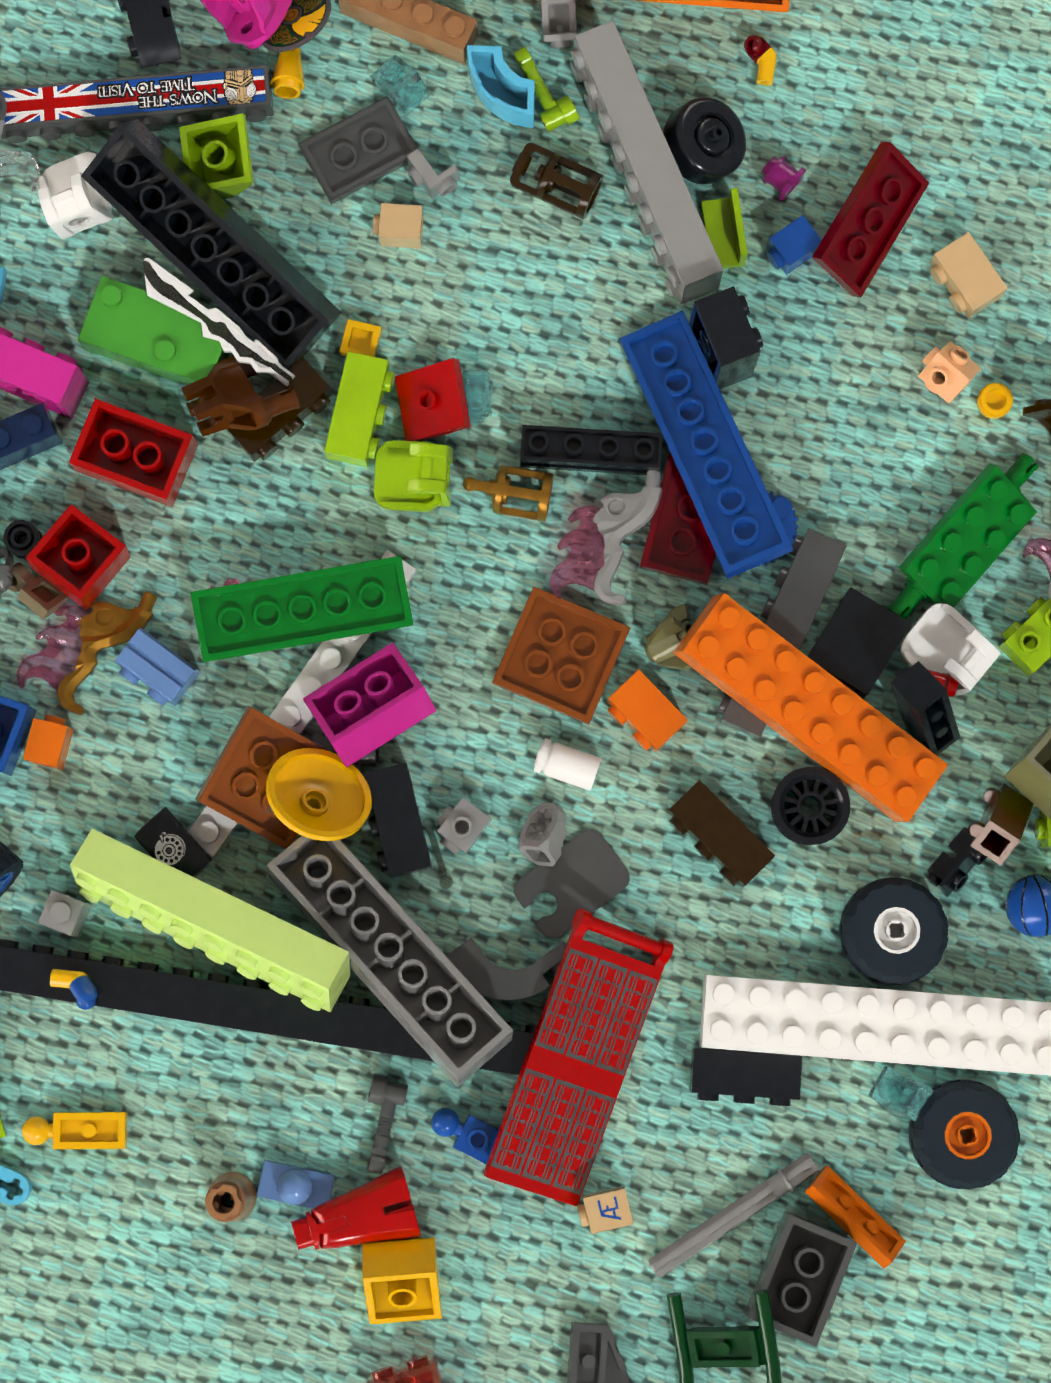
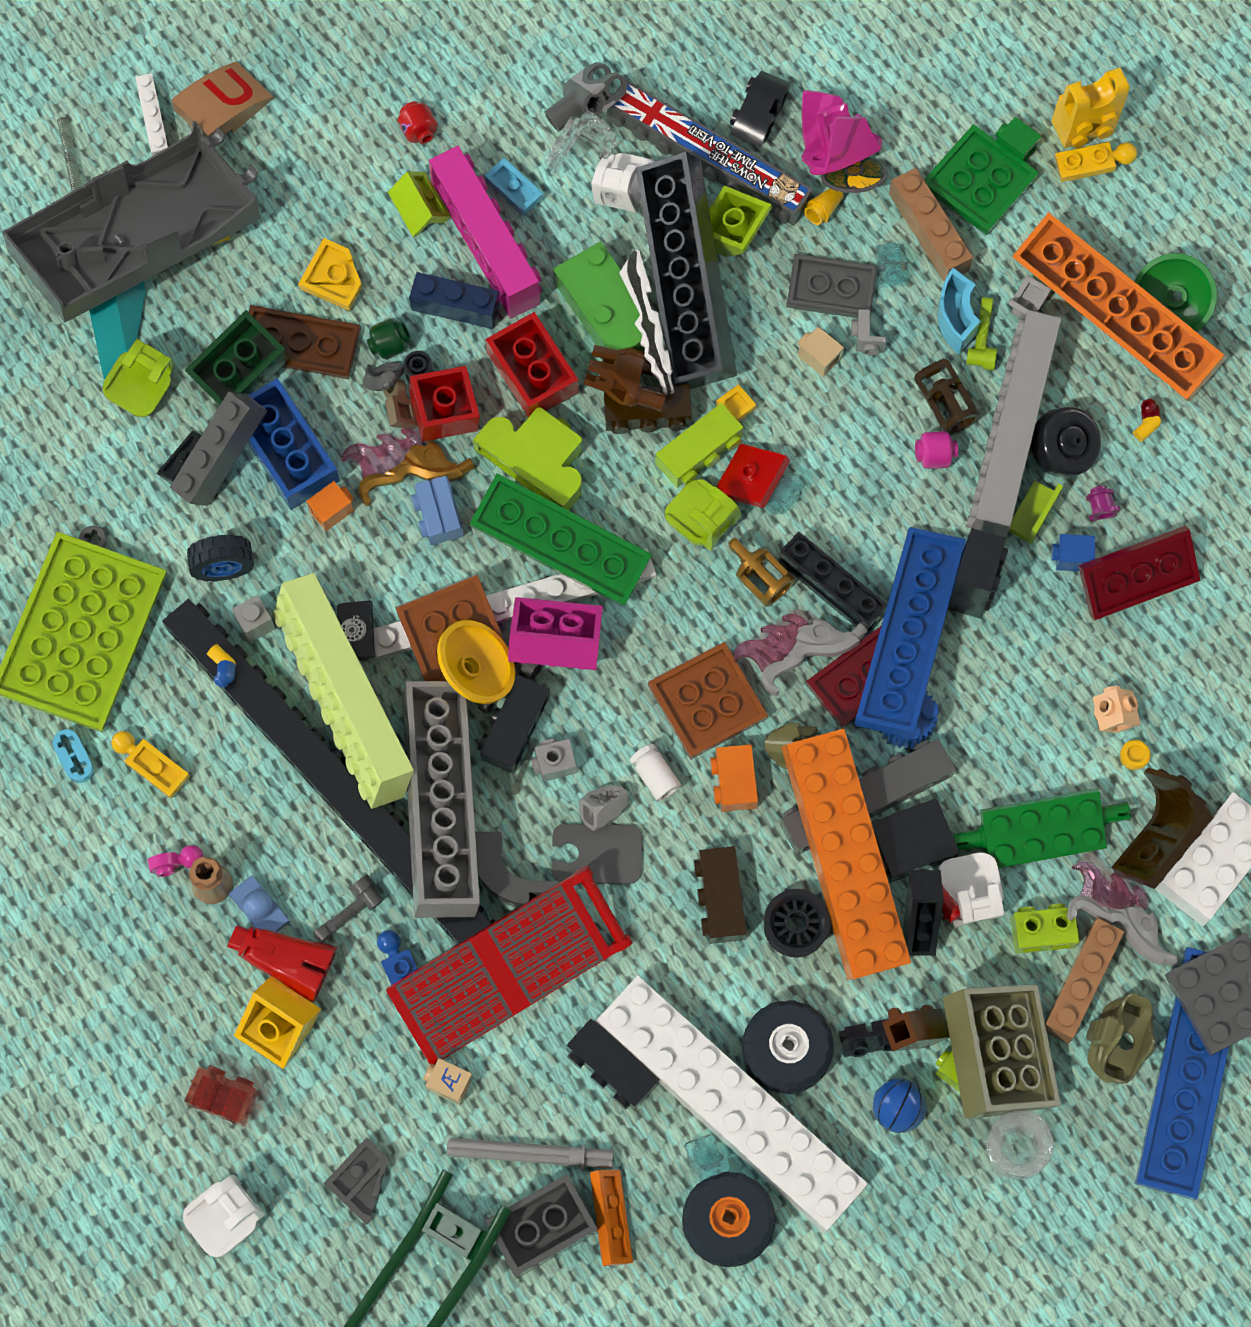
camera: 35 degrees right, 10 degrees down
tan brick [930,232,1008,319] -> none
none -> dark pink plate [147,845,204,877]
none -> lime brick [473,407,582,510]
none -> dark pink head [915,431,958,469]

